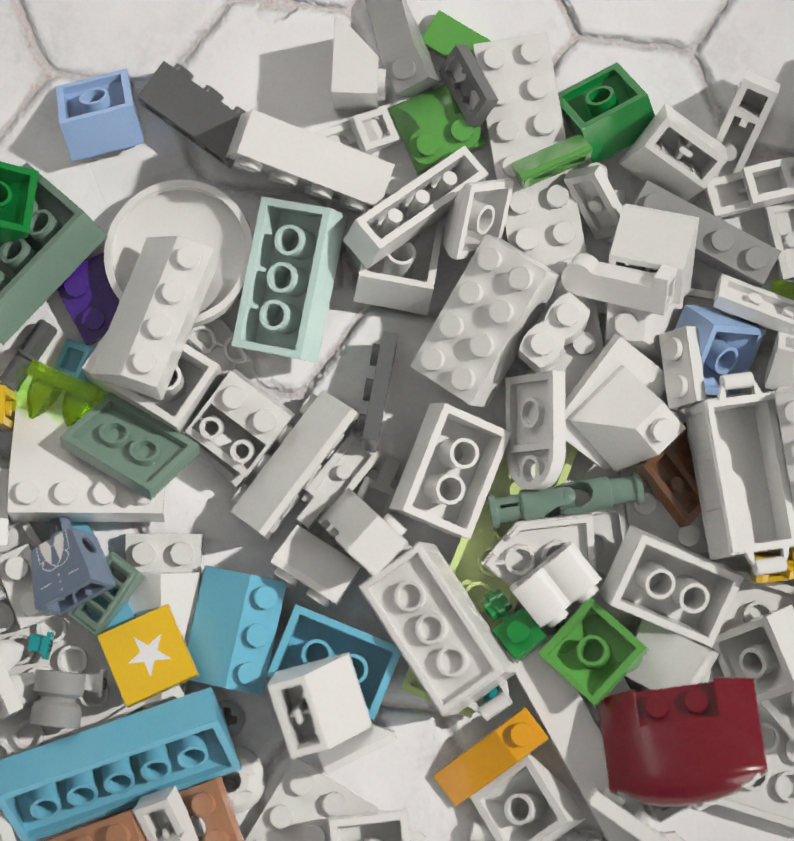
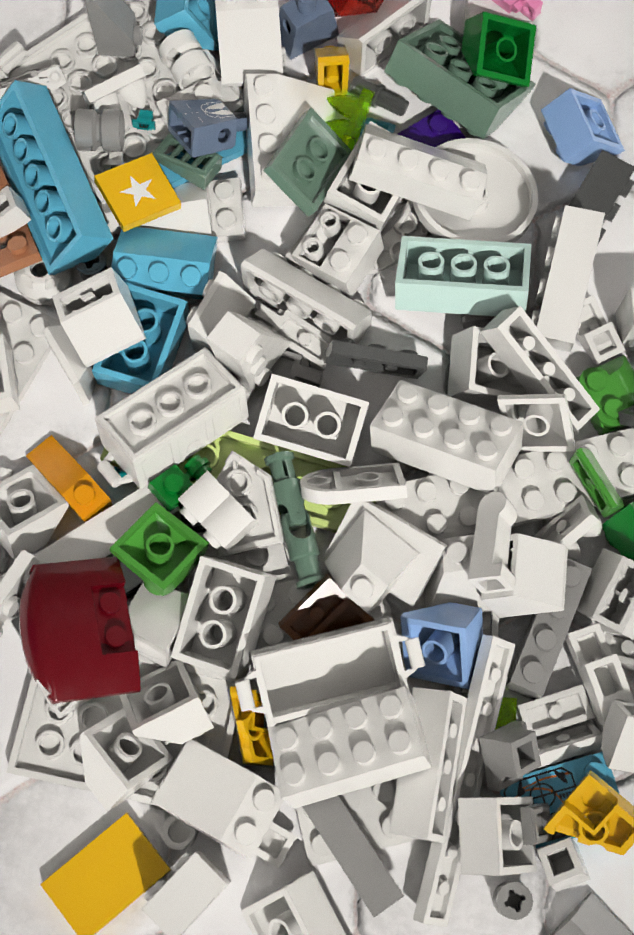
camera: 80 degrees right, 10 degrees down
white brick [518,292,591,373] -> none
white plate [659,326,707,410] -> none

